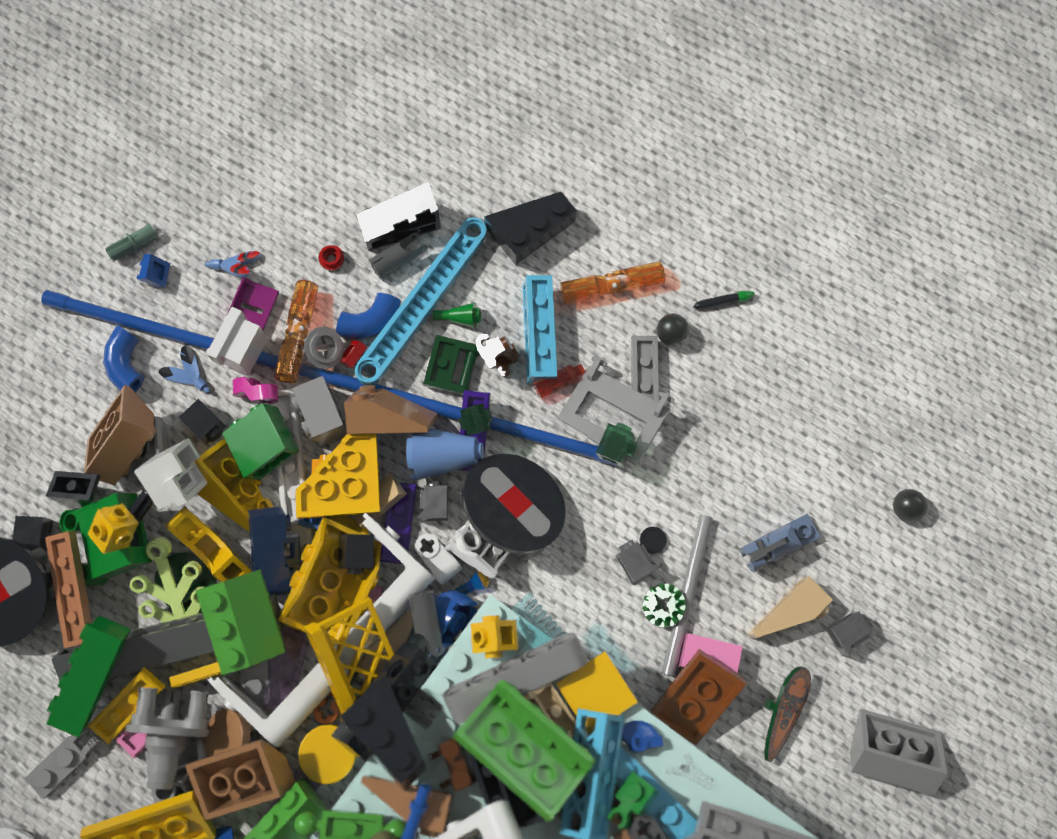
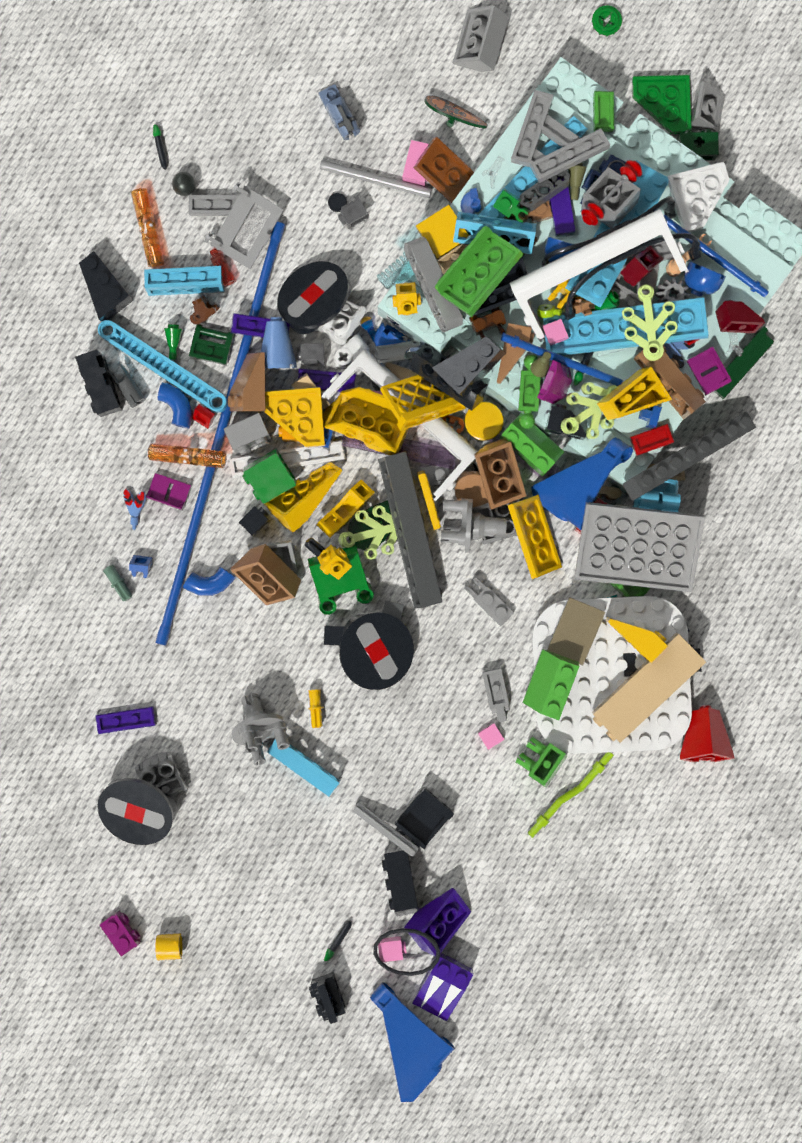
camera: 85 degrees left, 10 degrees up
nougat plate [45,531,92,648] -> none
black slope [46,471,101,509] -> none
green brick [46,615,131,738] -> none
yellow tile [88,667,166,744] -> none
bright pink tile [115,722,146,758] -> none
white plate [134,438,208,510] -> none
medium blue piece [159,345,210,393] -> none
bright green slope [196,569,286,675] -> none
white plate [206,307,268,376] -> none
dark pink piece [232,377,279,405] -> none
dark blue piece [248,507,302,596] -> none
light grey gear [303,327,344,369] -> none
red plate [318,245,345,271] -> none
black brick [338,534,374,574] -> none
clear green gear [458,403,493,436] -> none
clear green brick [596,423,638,468] -> none
gear [642,583,686,627] -> none
tan slope [747,576,833,638] -> none
flat silver window [825,611,873,656] -> none
pearl dark grey piece [892,489,928,523] -> none

